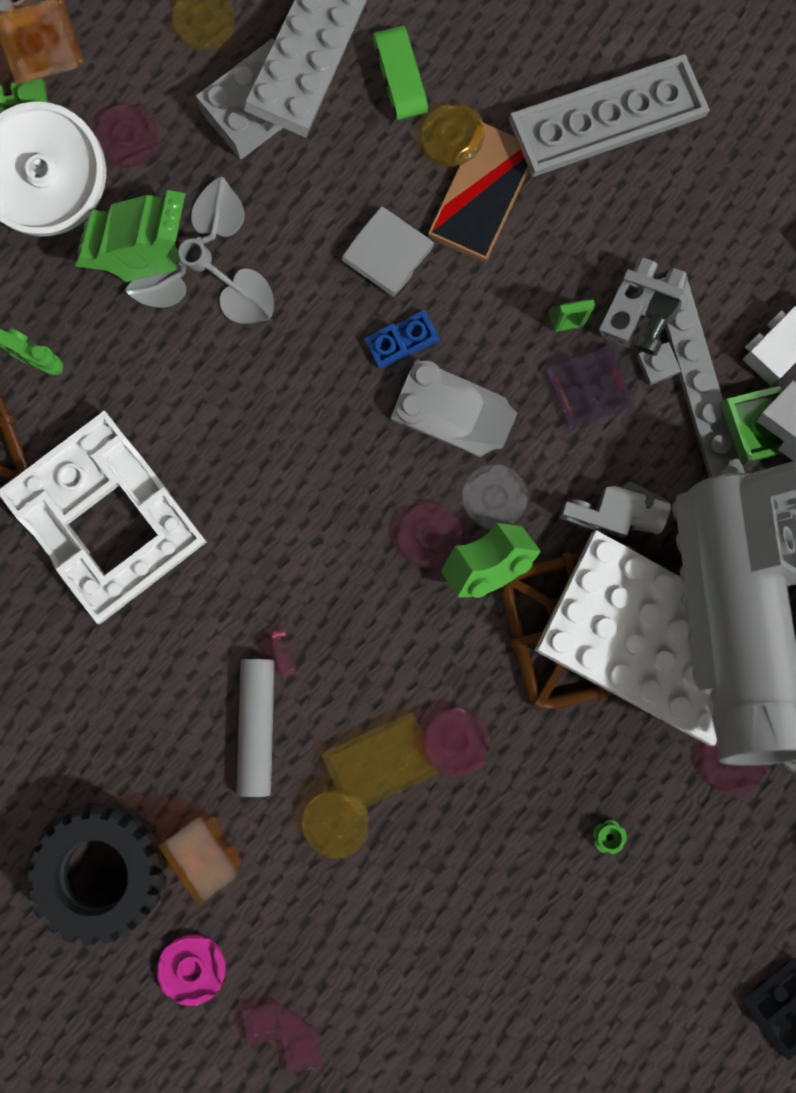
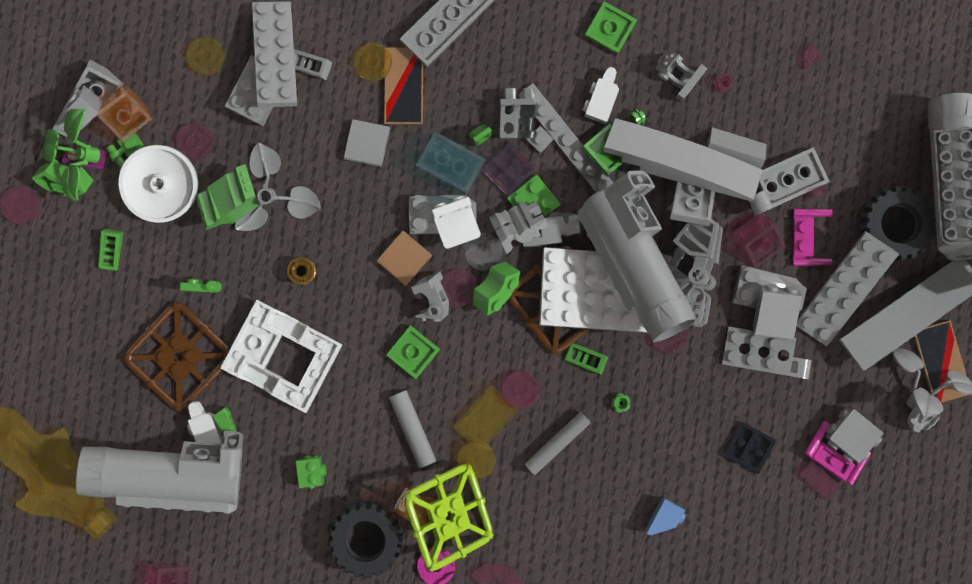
camera: 25 degrees left, 5 degrees up
clear pink tile [272,628,295,677] -> none
blue slope [365,310,440,368] -> none
bright green beam [373,25,428,121] -> none
none -> pearl gold wheel [287,257,316,285]
none -> light grey slope [294,49,332,80]
none -> bright green head [296,455,327,489]
none -> medium nougat slope [377,231,432,287]
none -> bright green plate [387,325,440,379]
none -> lime plate [403,463,494,572]
none -> light grey tile [411,271,449,322]
none -> clear light blue brick [416,132,486,195]
none -> white bracket [432,196,480,249]
none -> light grey hips [489,201,548,254]
none -> bright green plate [507,175,561,217]
none -> light grey brick [525,411,590,475]
none -> bright green slope [564,343,608,375]
none -> medium blue slope [644,497,686,535]

